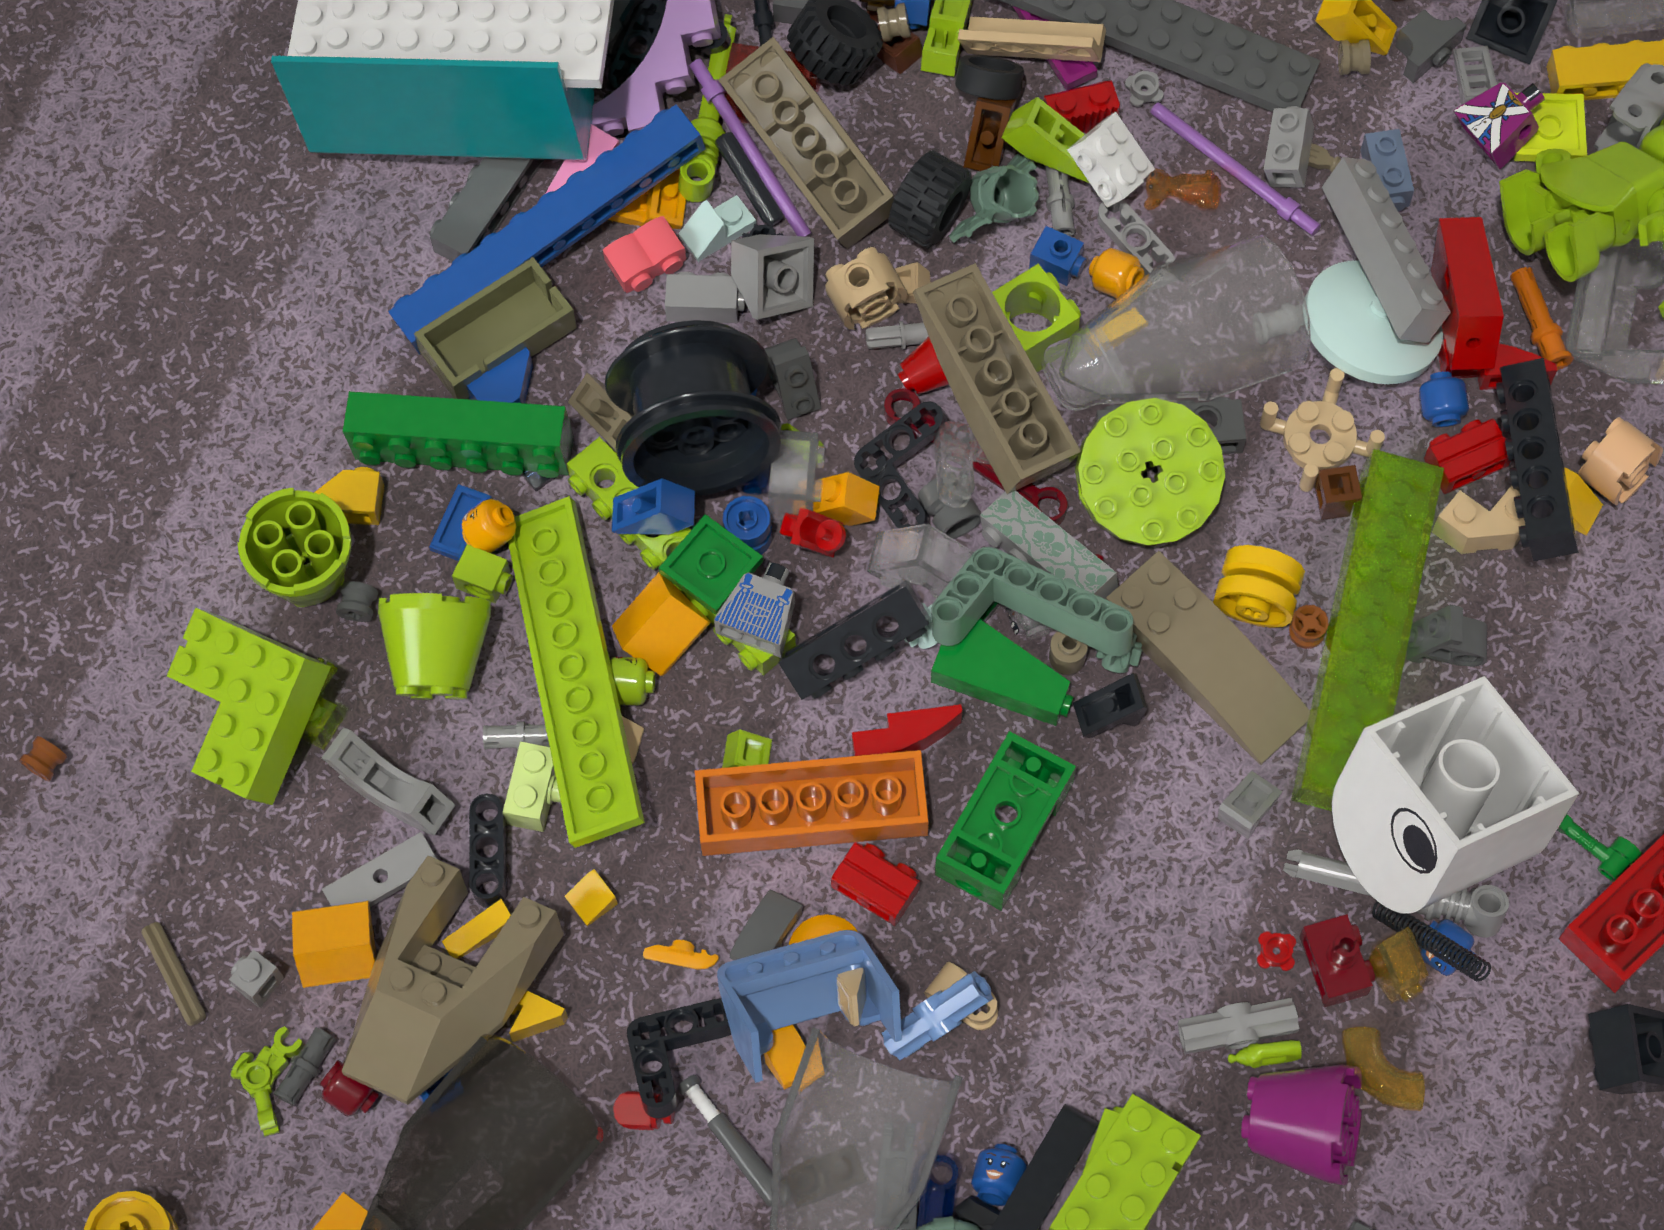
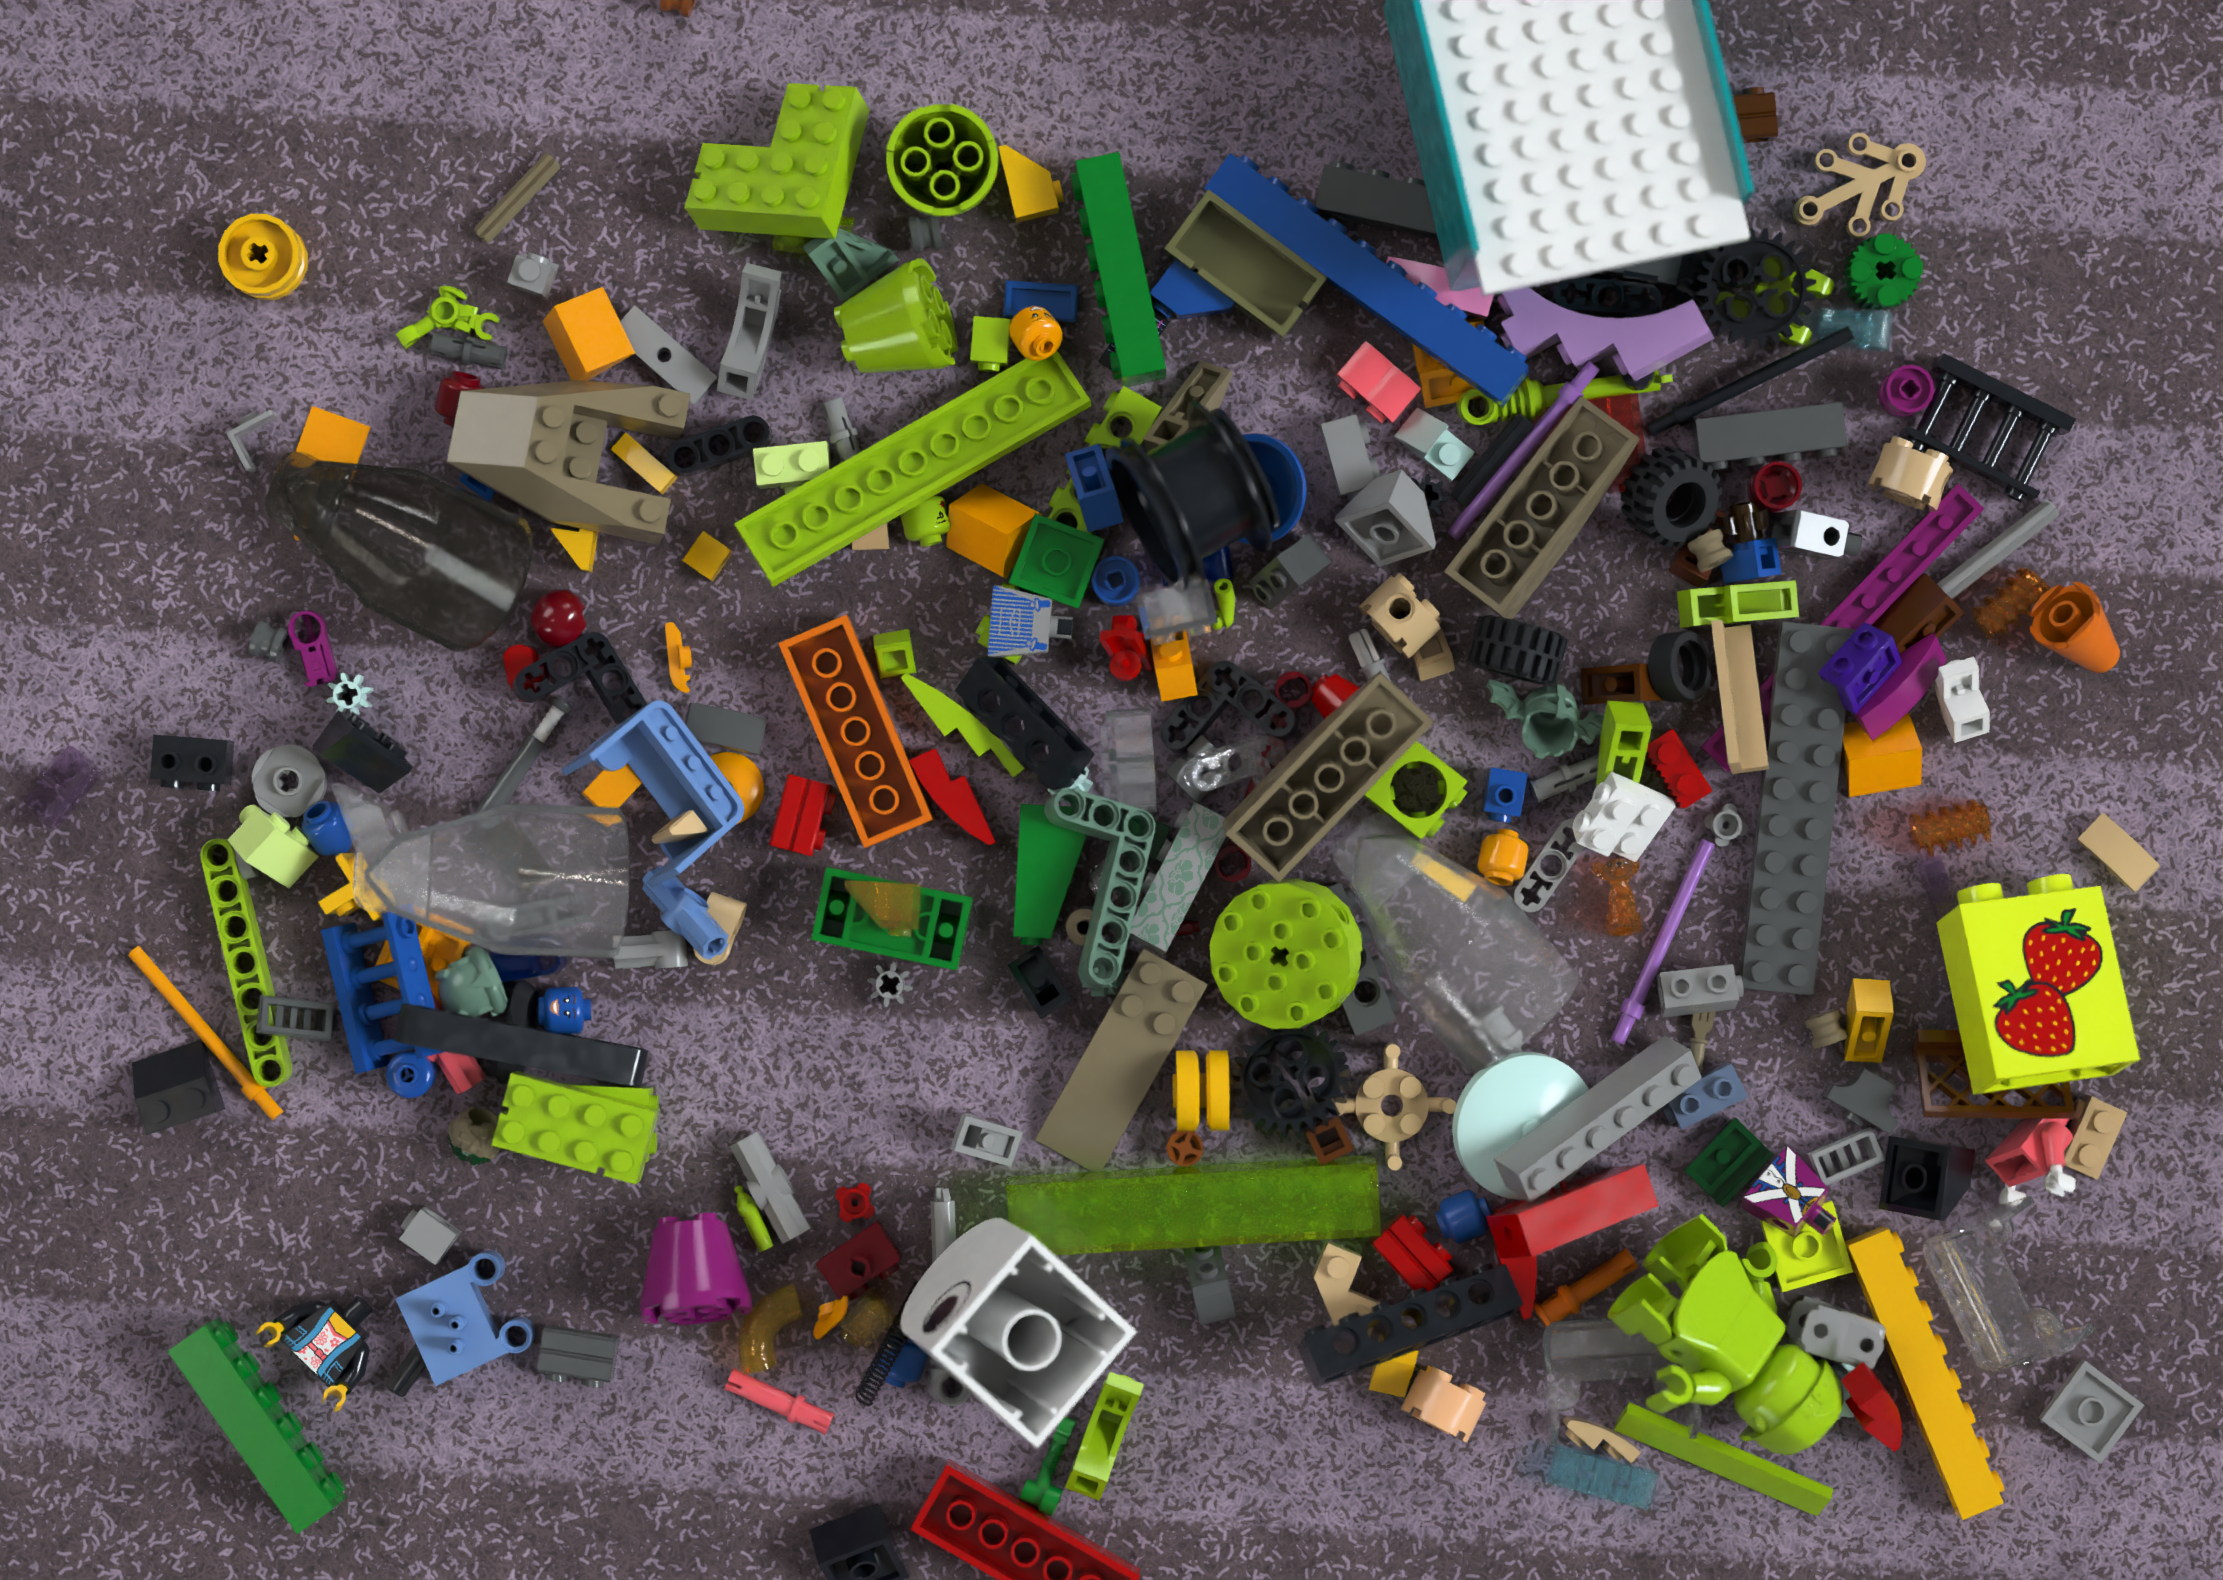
camera: 70 degrees right, 20 degrees up
none -> dark red hair [531,589,586,647]
none -> light grey piece [613,930,688,969]
none -> coral pin [724,1368,835,1435]
none -> sand green wing [803,228,899,302]
none -> light orange piece [813,1296,848,1340]
none -> clear yellow slope [845,880,922,936]
none -> light grey gear [867,961,913,1007]
none -> lime slope [900,673,1025,778]
none -> lime arch [1065,1371,1144,1501]
none -> black gear [1231,1024,1351,1139]
none -> dark green plate [1683,1117,1774,1208]

